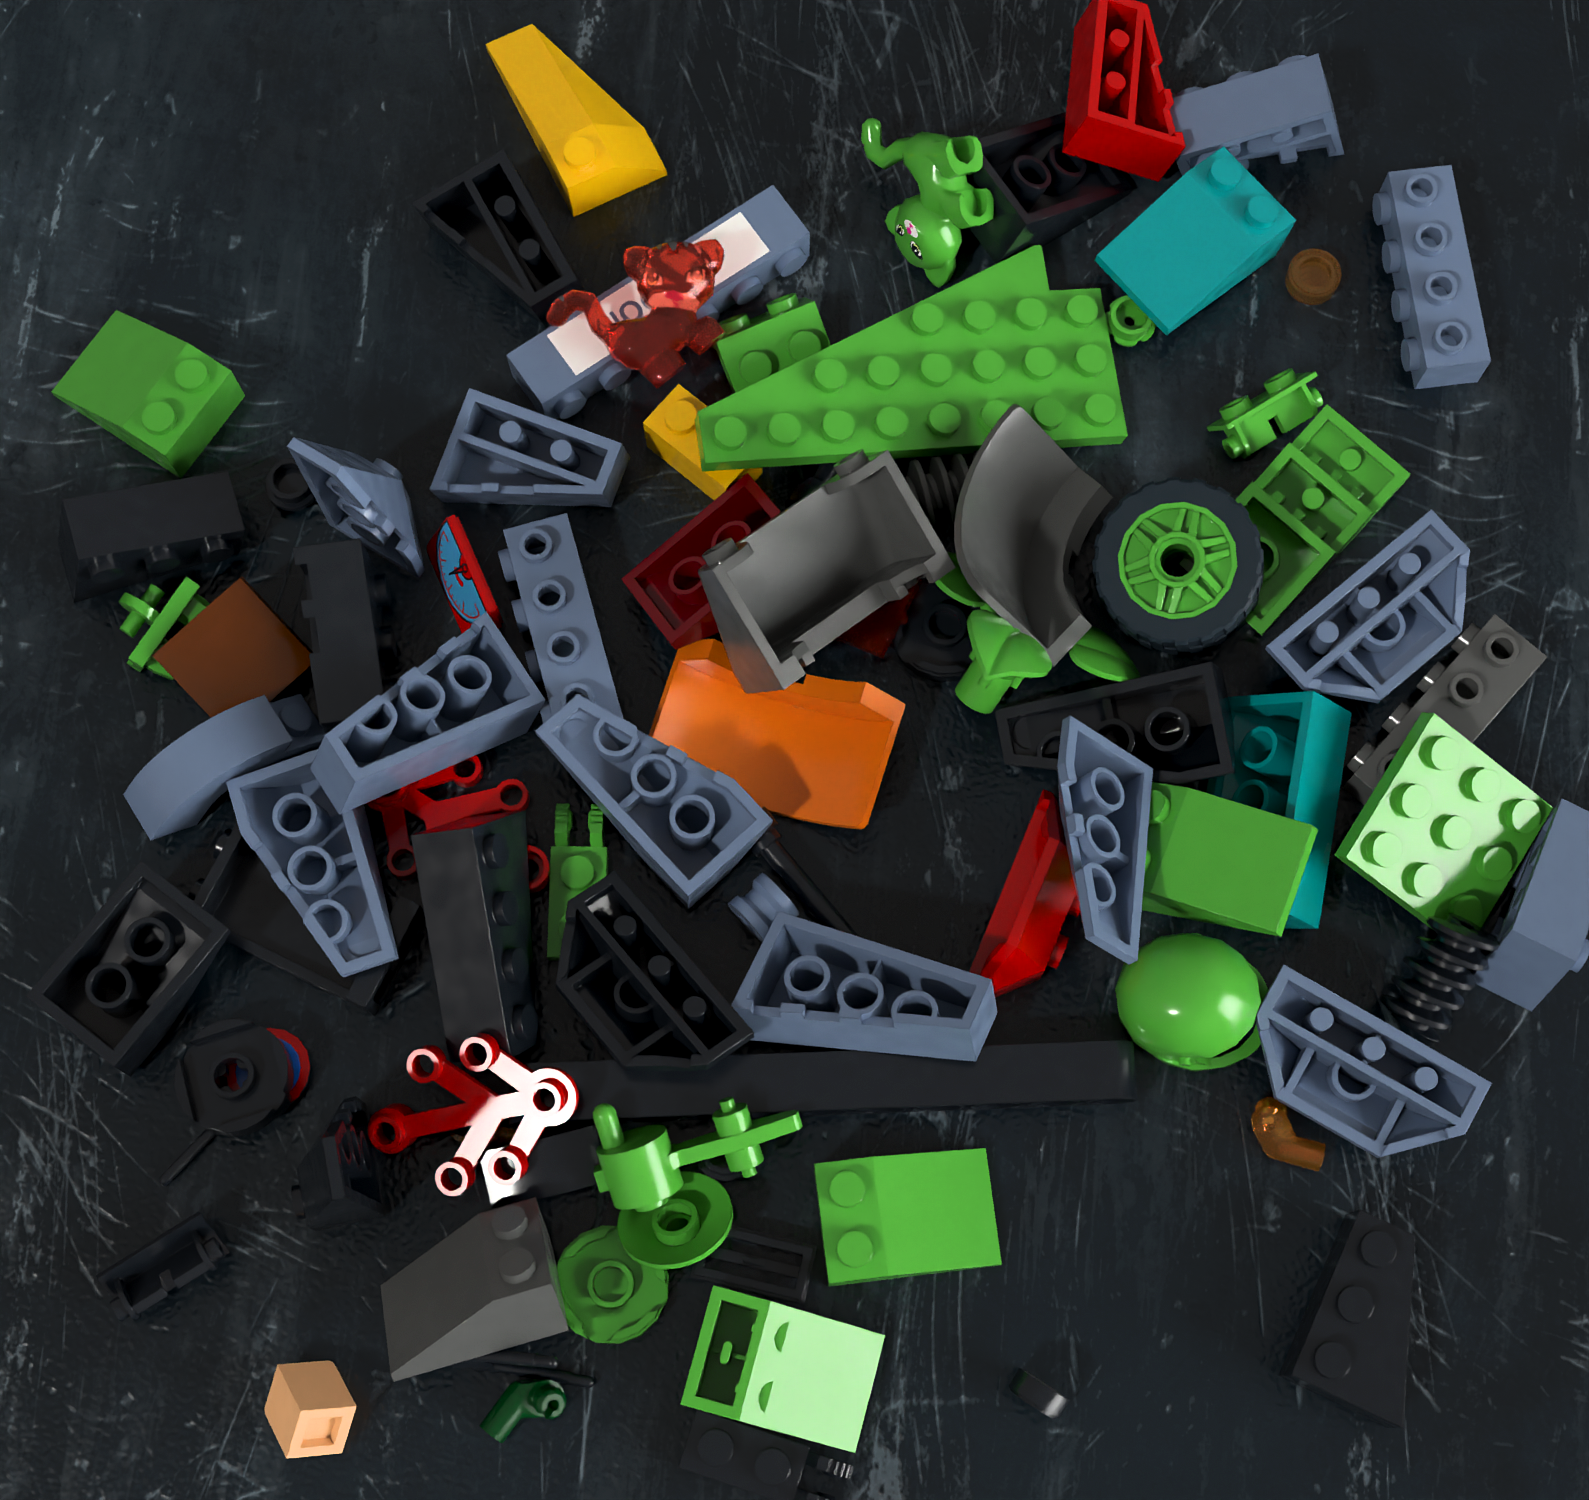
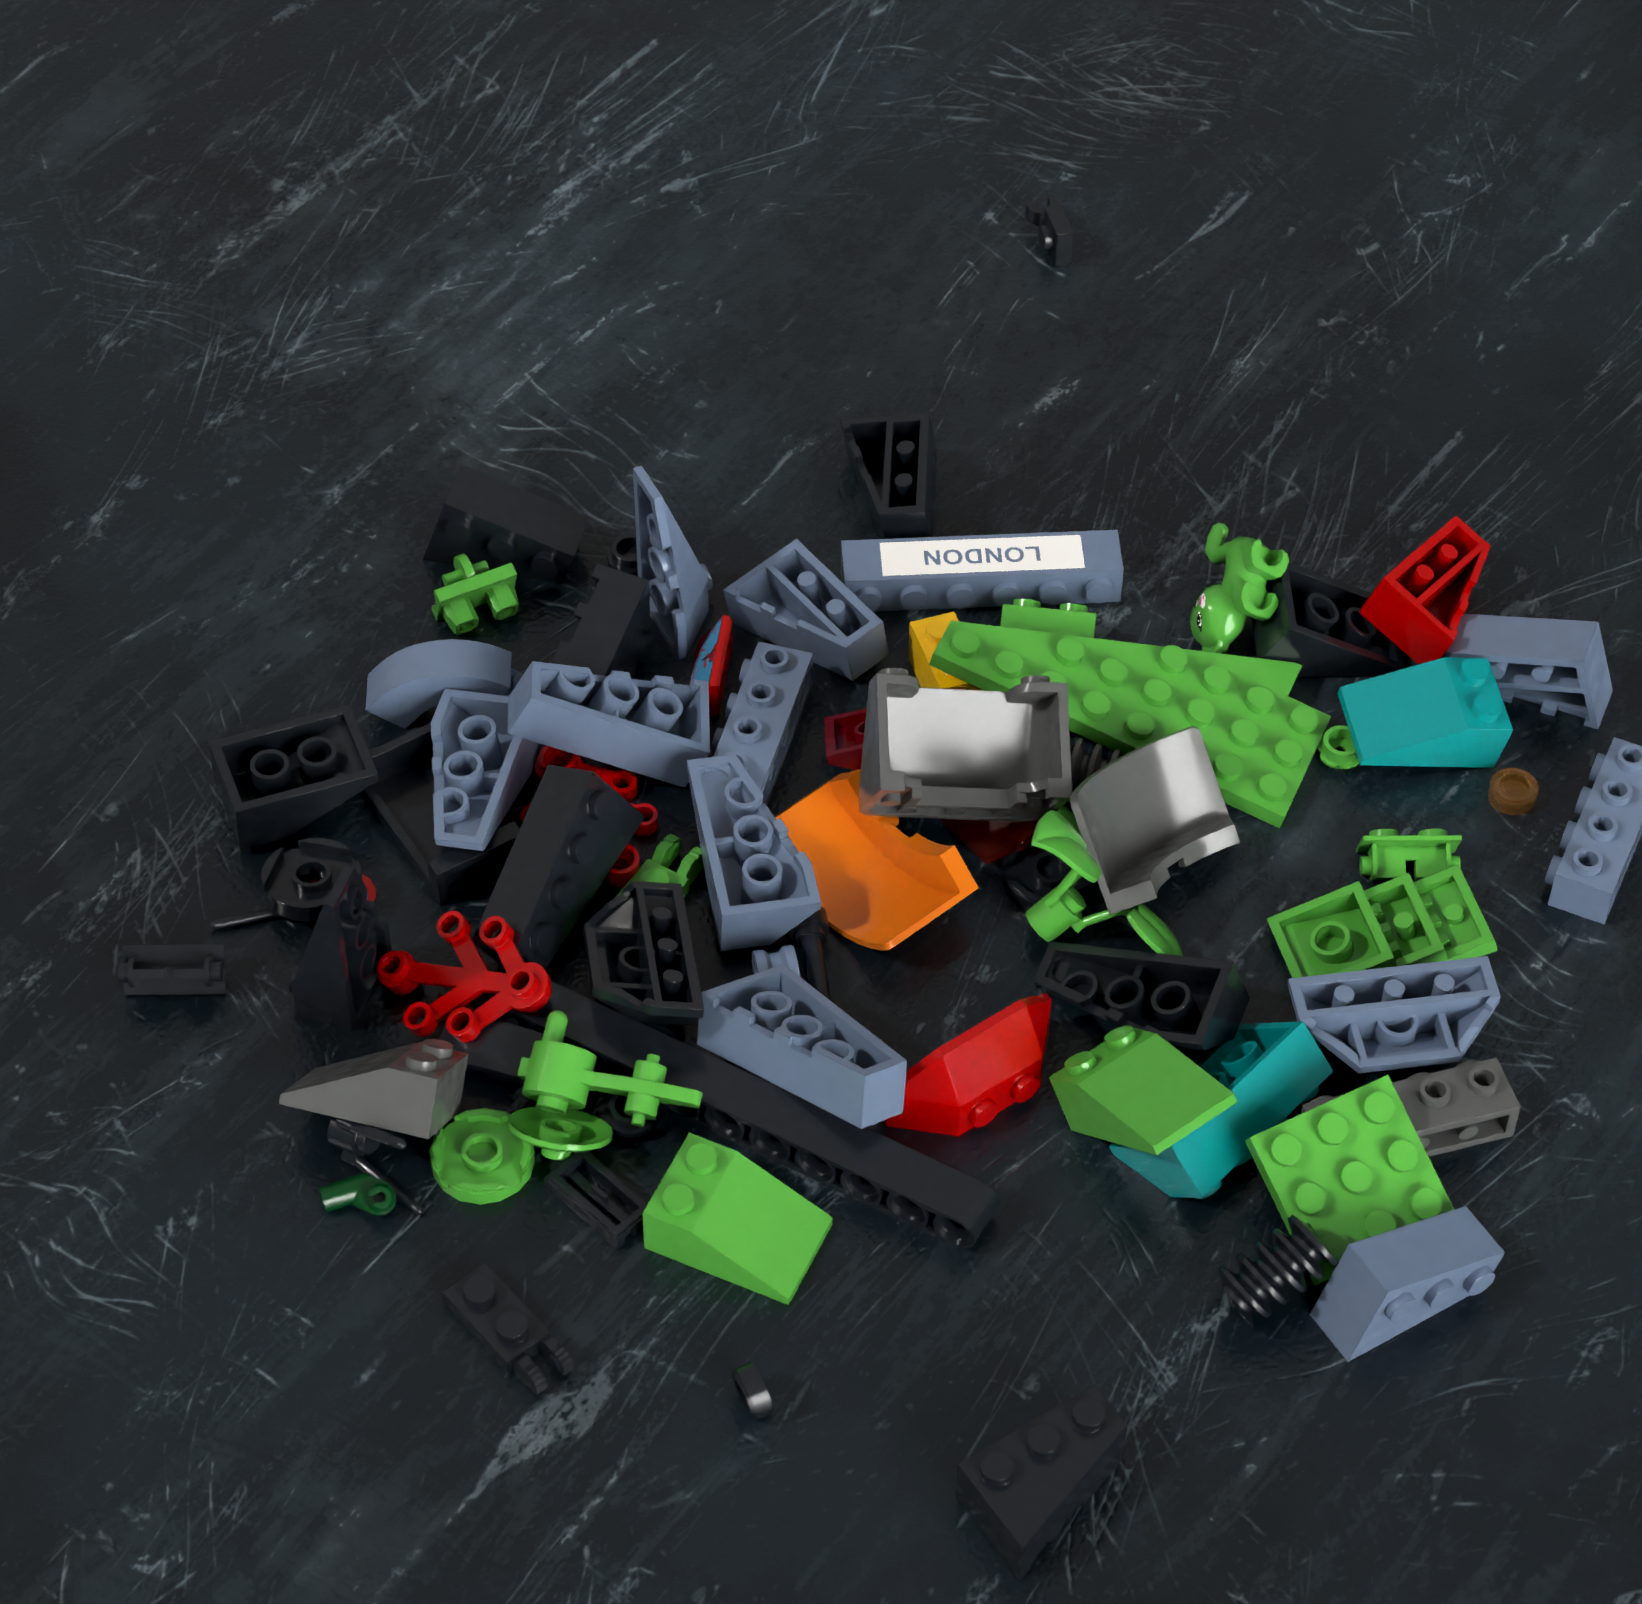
camera: 30 degrees right, 25 degrees down
bright green slope [51,310,245,479] -> none
reddish brown slope [152,576,313,718] -> none
light nougat panel [264,1360,357,1459] -> none
yellow wedge [485,24,667,217] -> none
clear red animal [546,239,727,389] -> none
slope [680,1285,885,1453] -> none
sand blue wedge [1057,715,1153,965] -> none
wheel [1092,477,1264,655] -> none
bright green piece [1115,933,1268,1072] -> none
clear orange arm [1251,1097,1326,1172] -> none
sand blue wedge [1255,965,1492,1158] -> none

